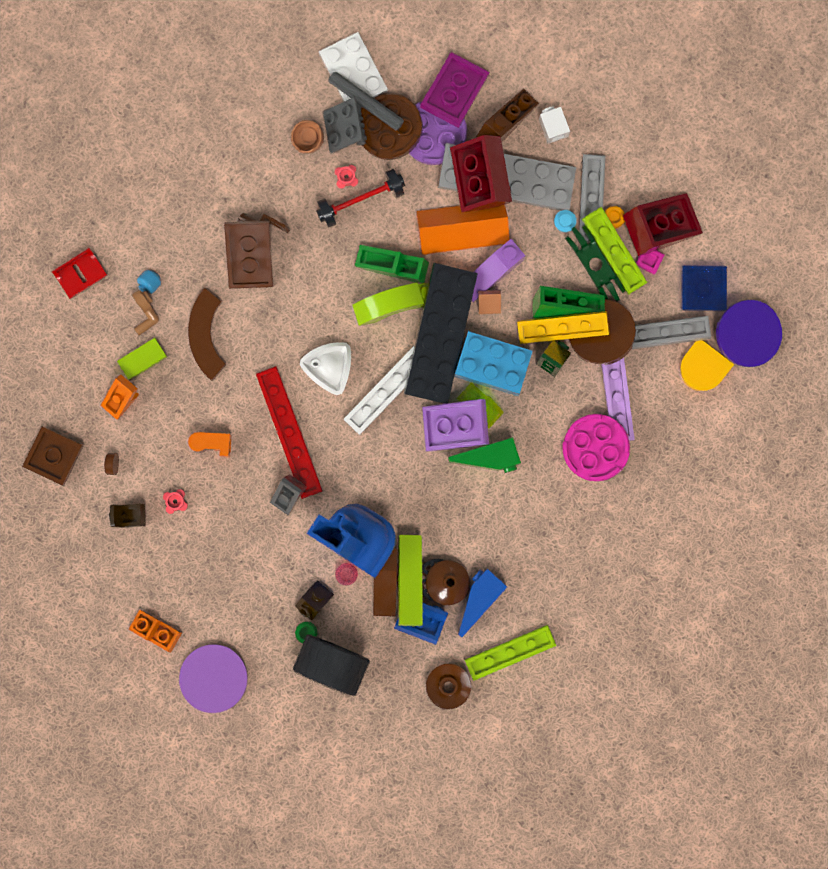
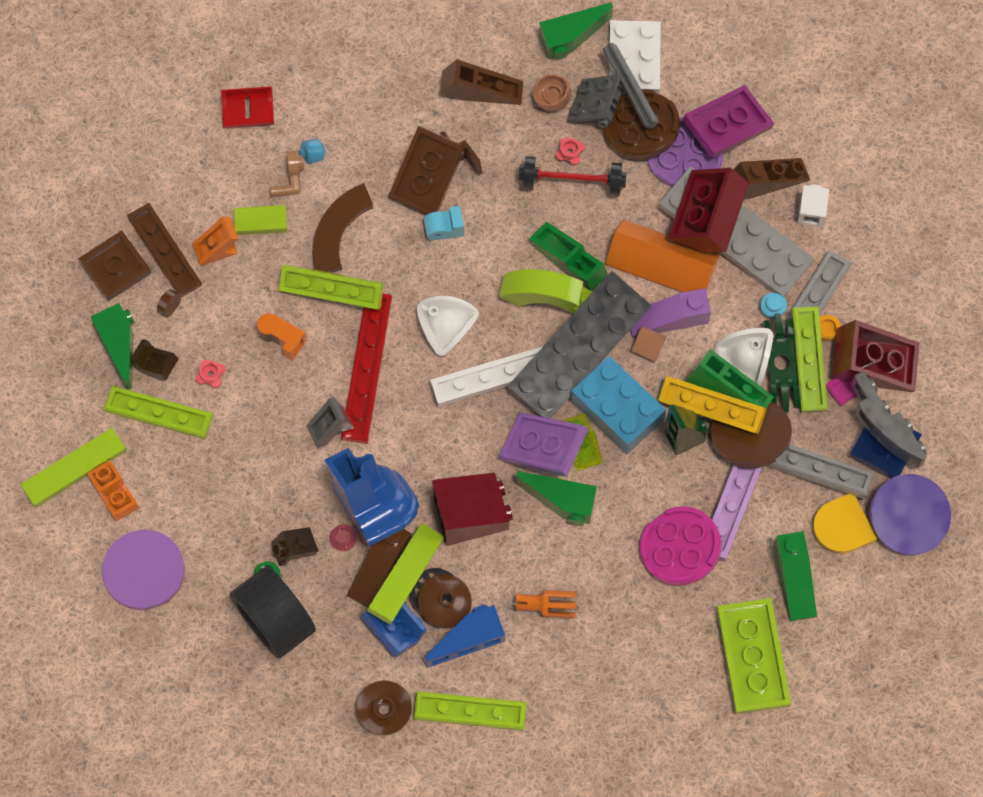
camera: 30 degrees right, 15 degrees down
none -> lime tile [20,428,127,508]
none -> green slope [90,303,135,390]
none -> lime tile [104,386,213,440]
none -> reddish brown tile [127,203,202,298]
none -> lime plate [279,264,384,309]
none -> medium azure leg [424,206,464,241]
none -> dark red slope [432,472,513,546]
none -> reddish brown slope [440,59,524,105]
none -> orange arm [516,590,577,619]
none -> green slope [539,2,613,59]
none -> white hat [714,328,773,386]
none -> lime plate [717,598,791,714]
none -> green slope [774,531,817,622]
none -> flat silver slope [851,371,927,468]

